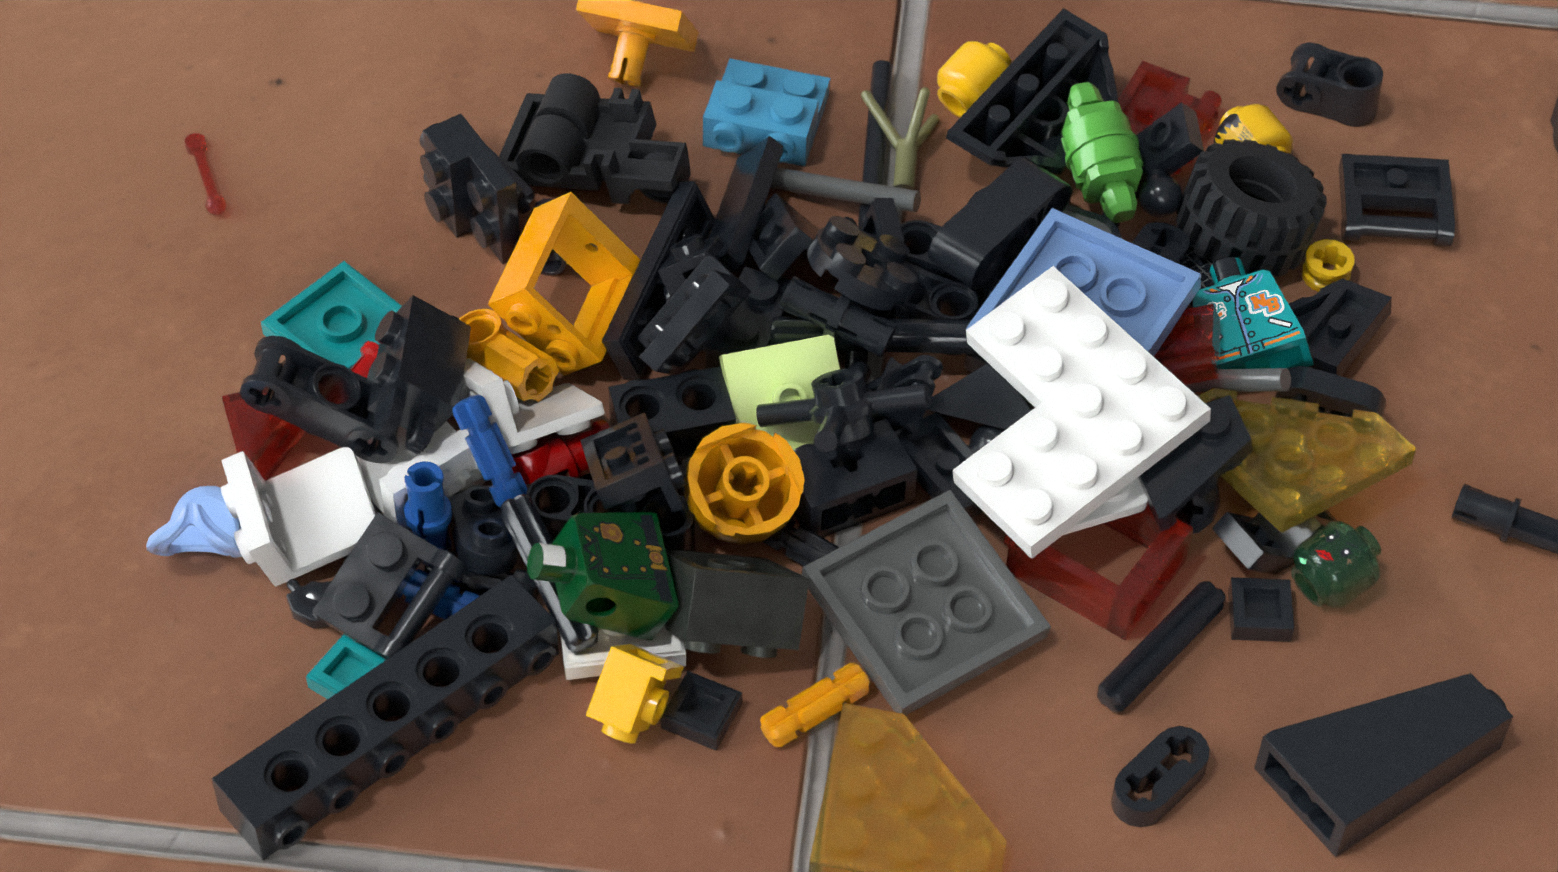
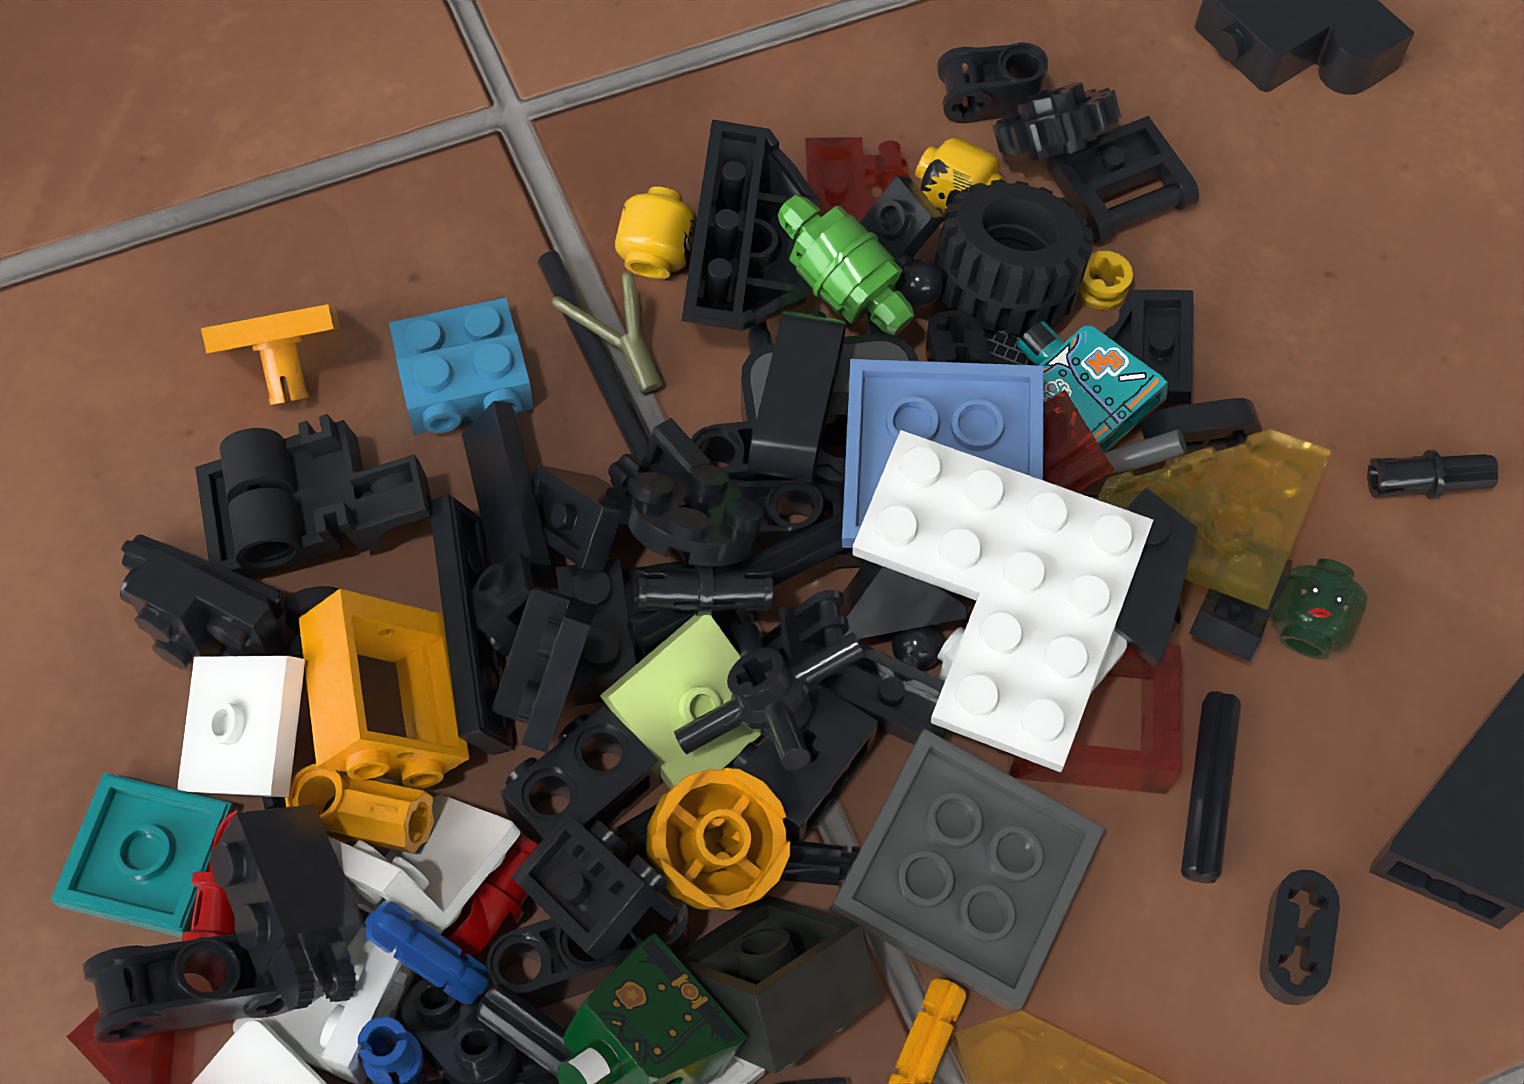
camera: 30 degrees left, 10 degrees up
dark grey bar [771,168,921,213] -> none
black tile [1228,577,1294,642] -> none
none -> white plate [177,656,305,798]
none -> black gear [993,82,1121,160]

